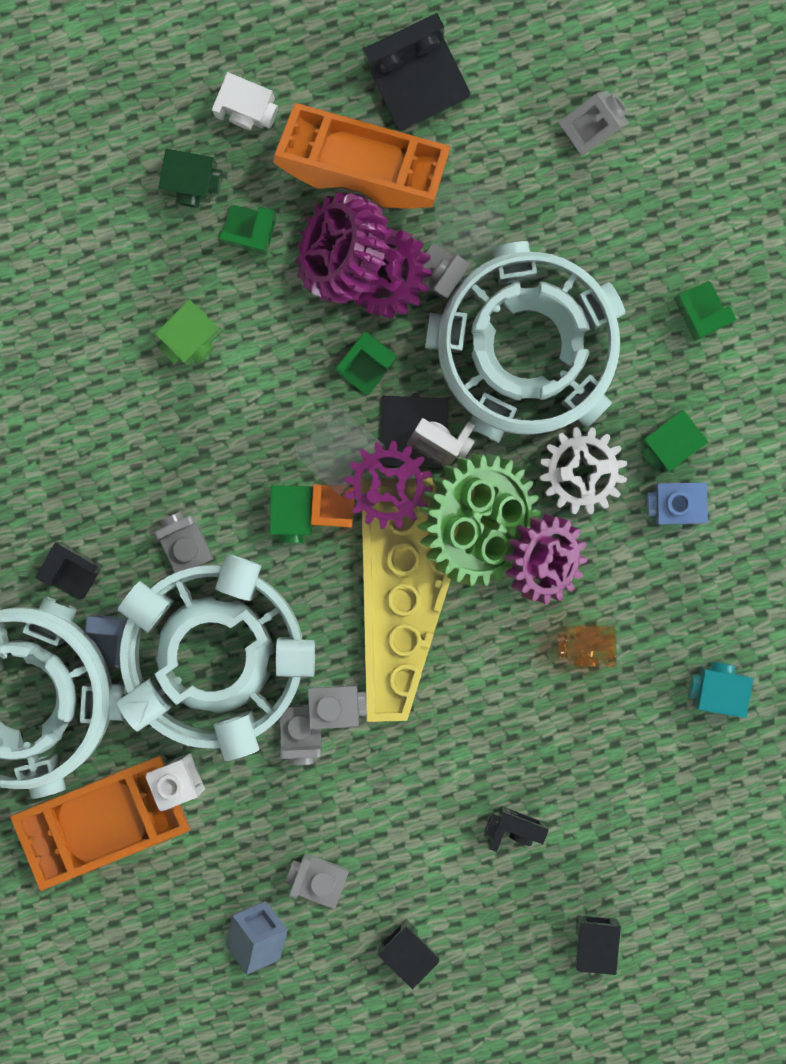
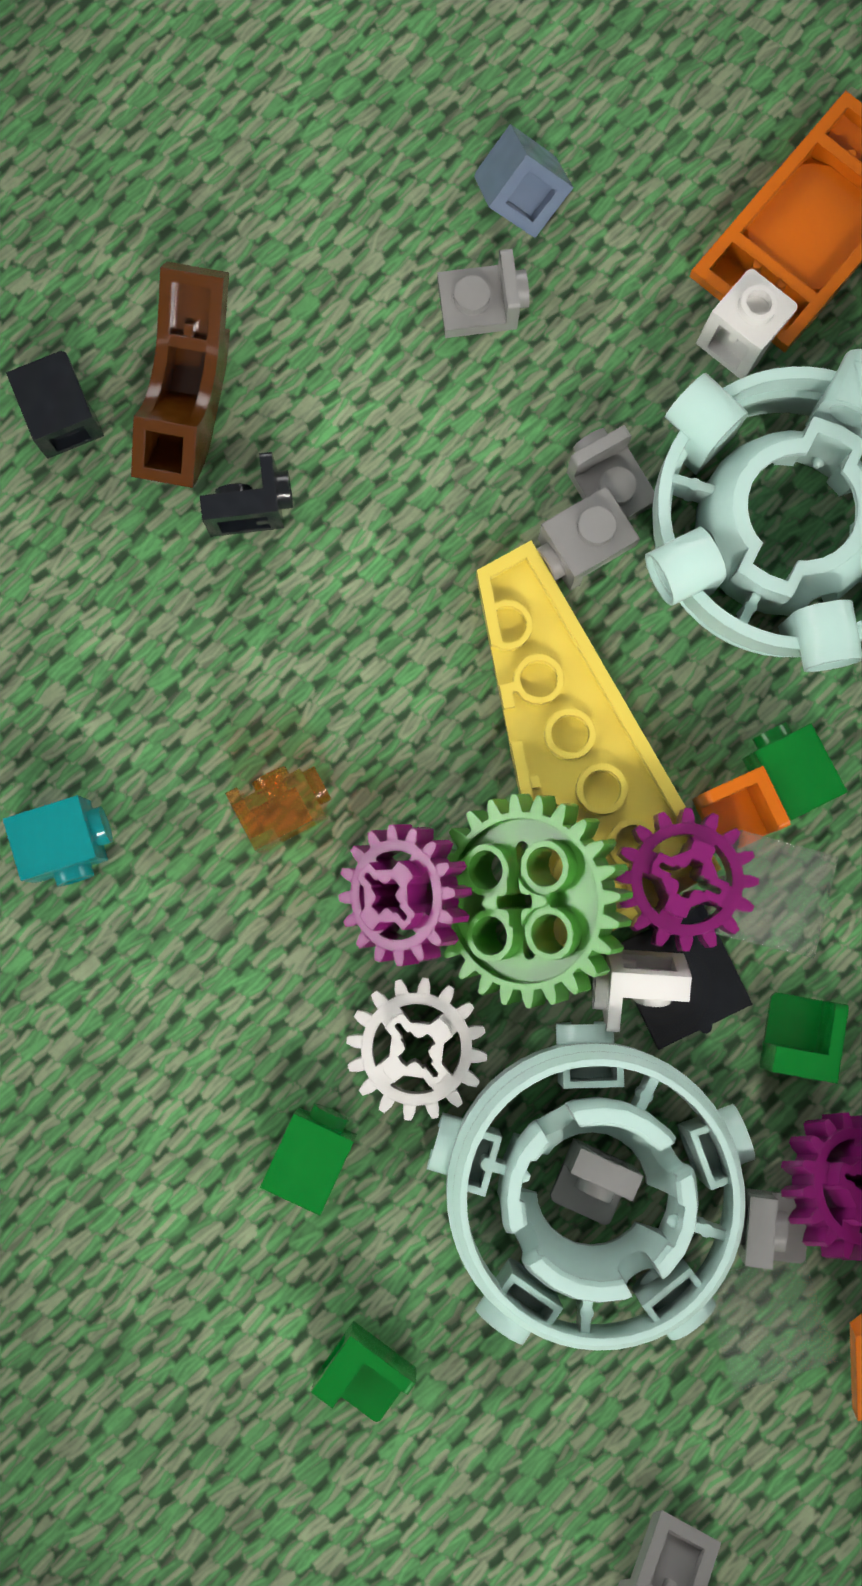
camera: 150 degrees right, 5 degrees down
black panel [378,919,439,990] -> none
medium blue brick [646,482,708,524] -> none
none -> reddish brown arch [131,261,230,488]
none -> light grey bracket [550,1138,644,1225]

